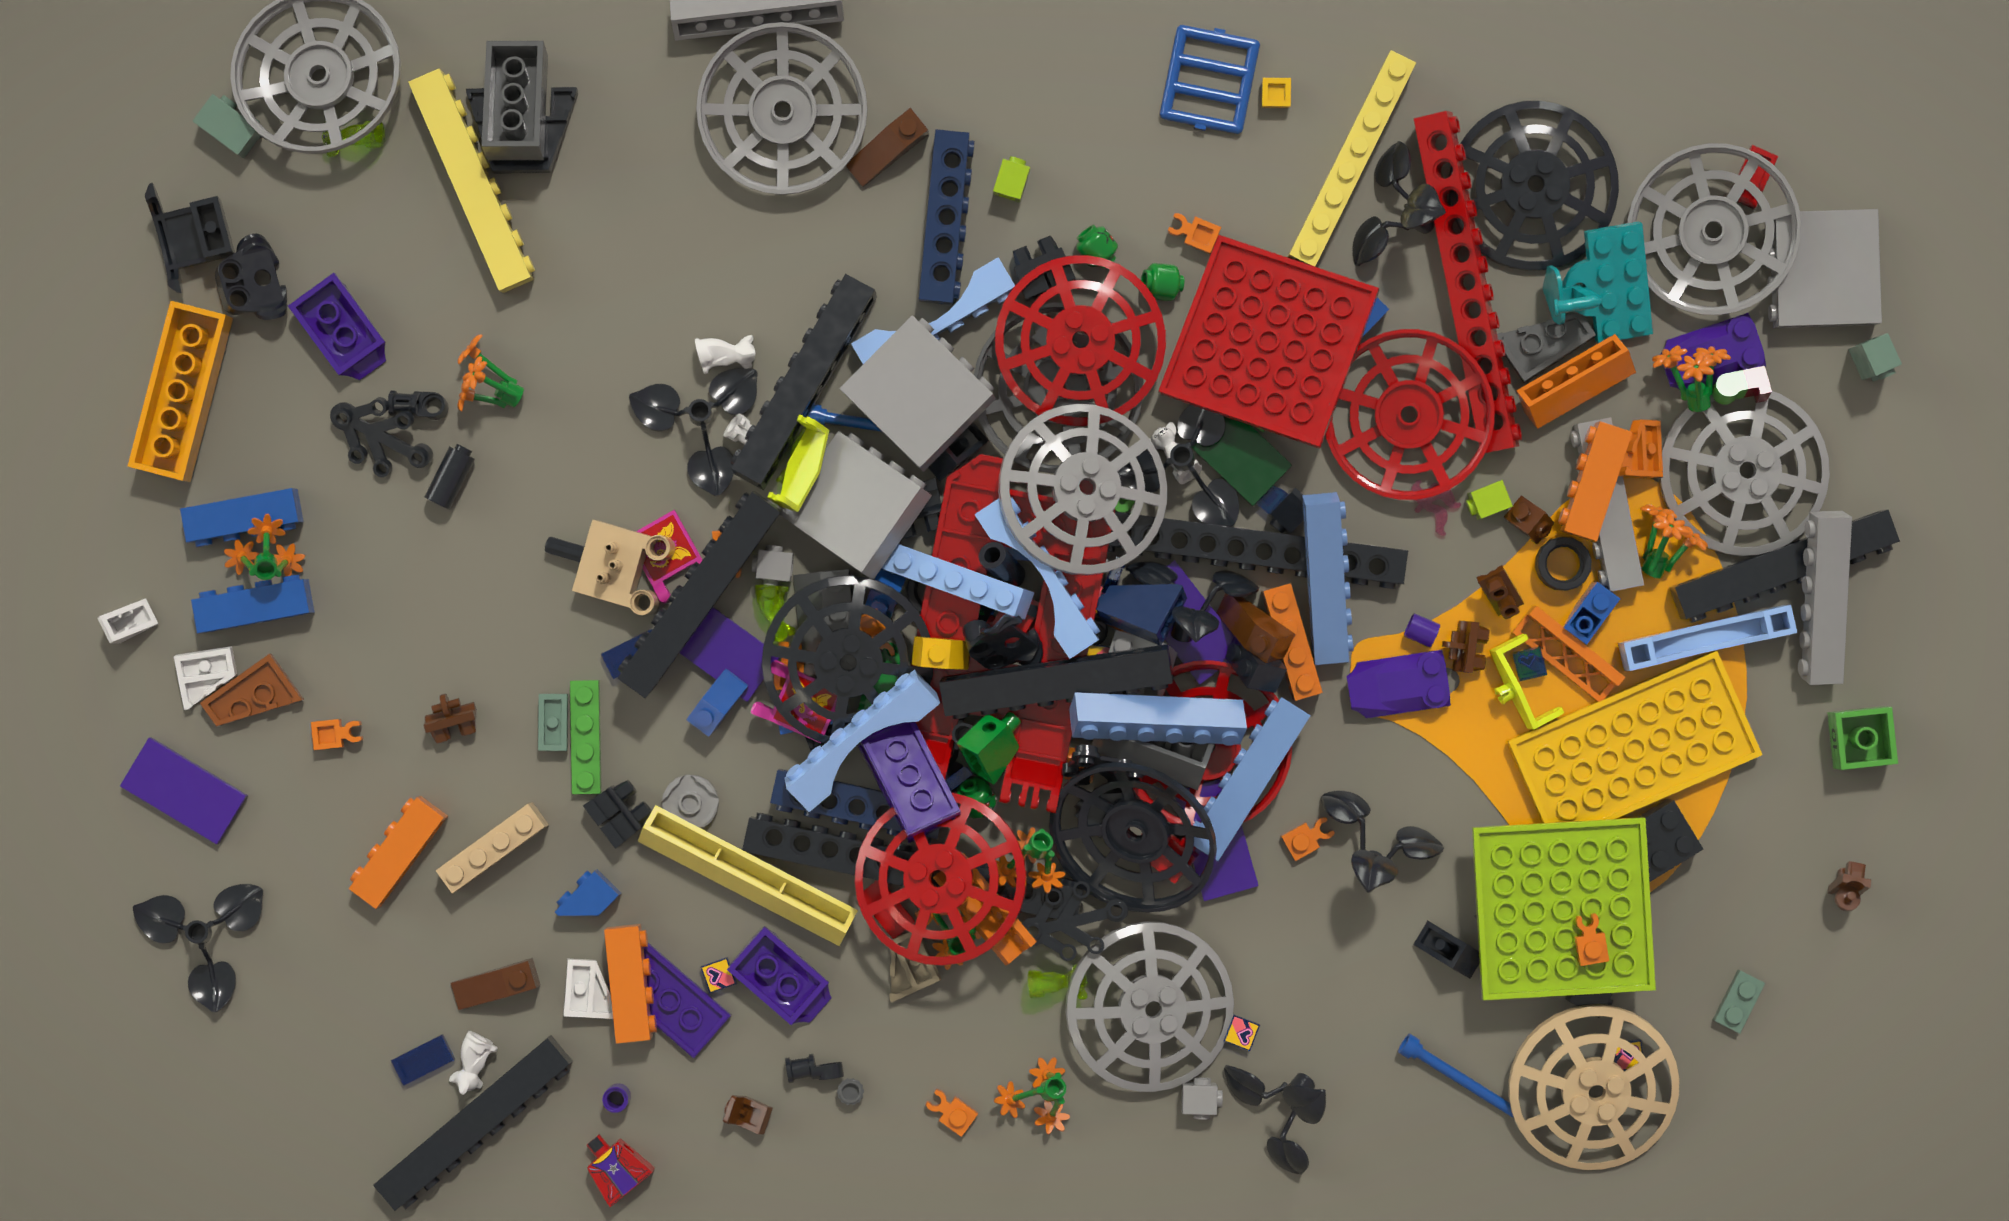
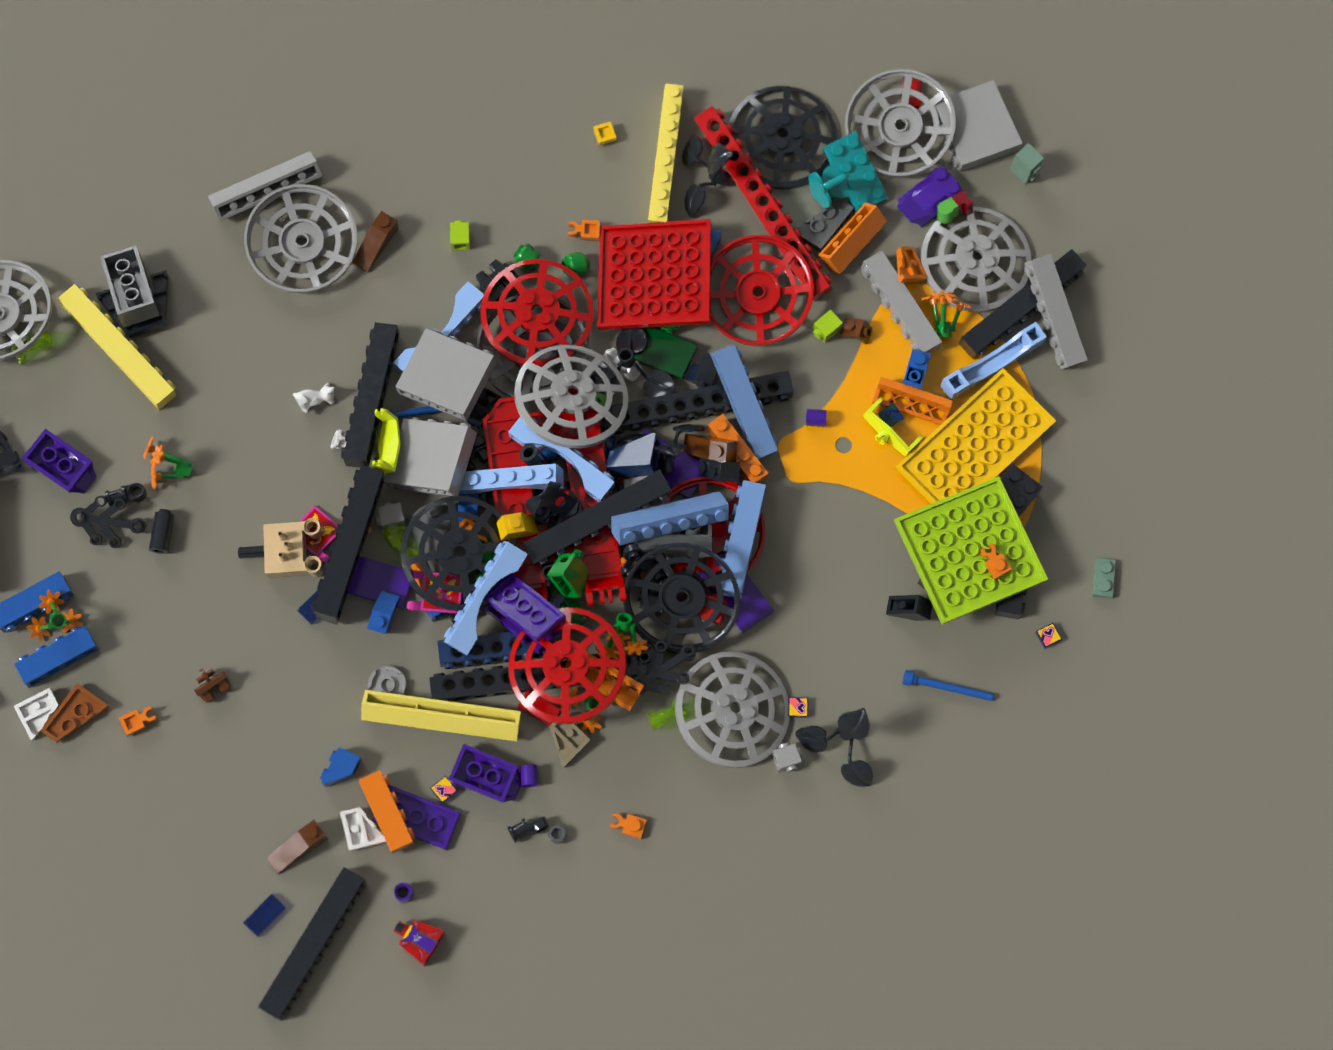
camera: 25 degrees left, 15 degrees down
dark purple tile [120,737,248,844] -> none
black plant [133,884,263,1013] -> none
orange brick [349,796,448,909] -> none
tan brick [436,802,549,894] -> none
white animal [449,1031,498,1095] -> none
sand green plate [538,694,568,751] -> none
bright green plate [570,680,602,794] -> none
black hips [583,780,652,849] -> none
black plant [629,368,758,496] -> none
reddish brown bracket [723,1095,773,1135] -> none
dark blue brick [919,129,975,305] -> none
orange plant [994,1057,1070,1135] -> none
blue bar [1160,25,1260,134] -> none
orange plate [1281,817,1335,861] -> none
black plant [1321,791,1444,893] -> none
dark purple slope [1346,650,1451,718] -> none
clear pink piece [1411,480,1461,536] -> none
reddish brown hips [1442,620,1490,673] -> none
reddish brown hips [1476,565,1524,619] -> none
tan dish [1508,1004,1679,1170] -> none
black tyre [1535,537,1592,591] -> none
orange brick [1558,421,1632,542] -> none
plant [1652,345,1731,412] -> none
bright green brick [1827,706,1898,770] -> none
reddish brown hips [1828,861,1871,911] -> none
none -> dark purple beam [520,765,539,787]

